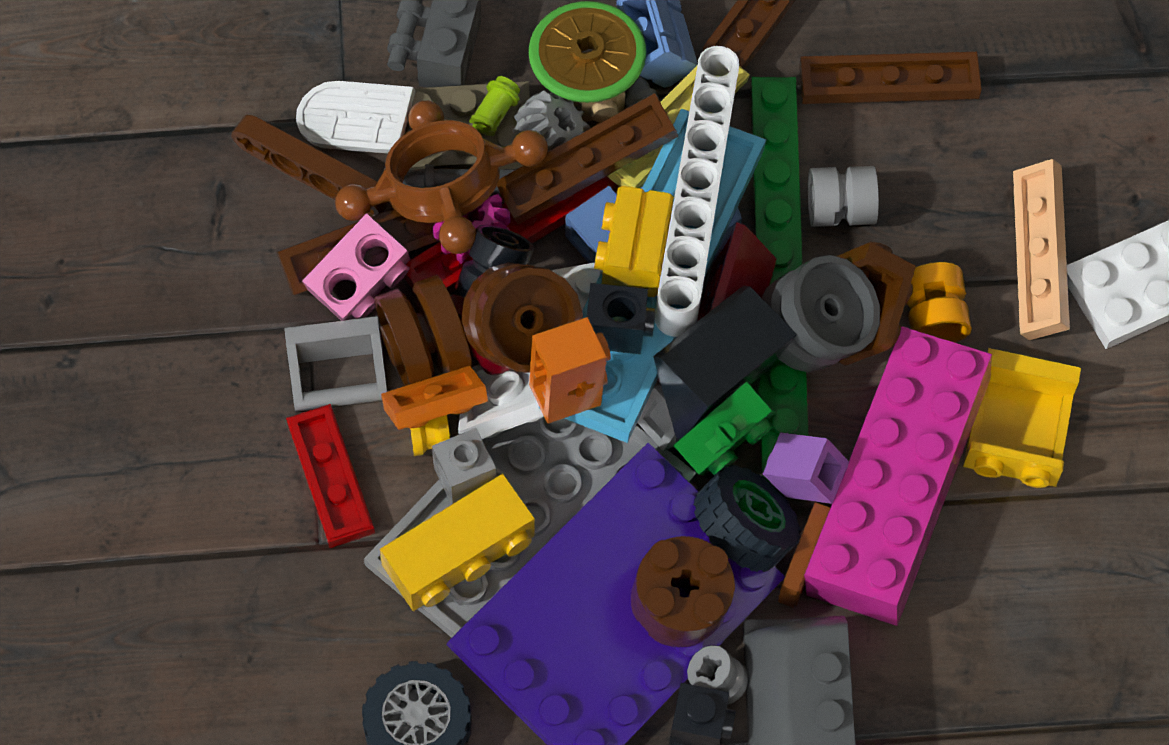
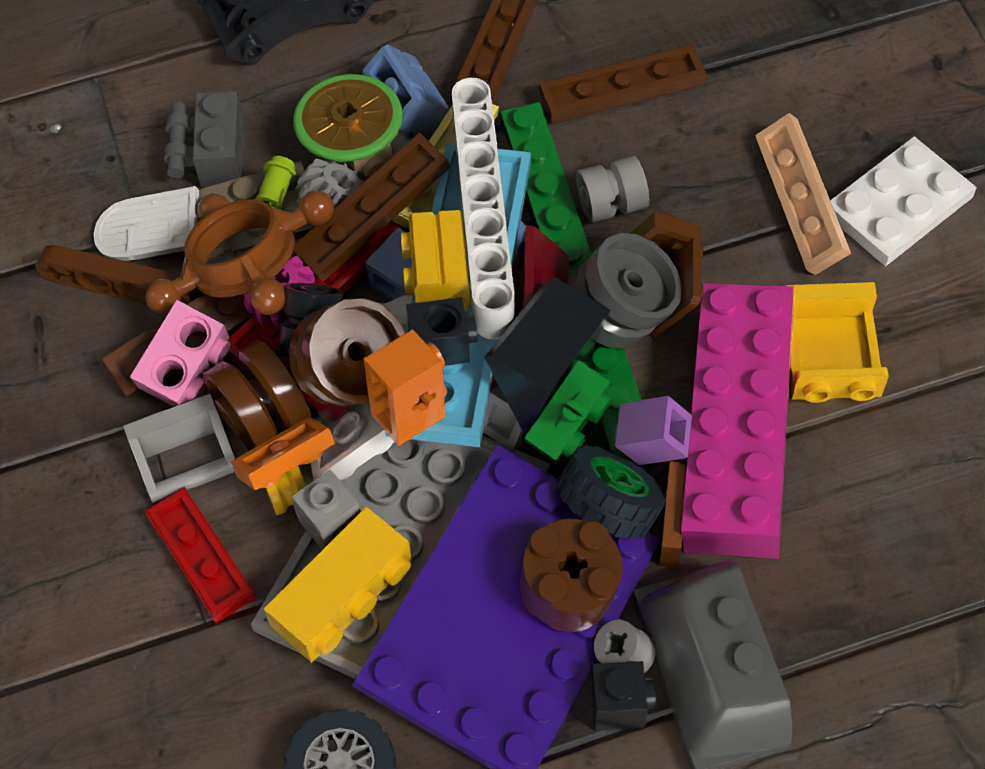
camera: 10 degrees left, 5 degrees down
light orange wheel [907,262,972,343] -> none

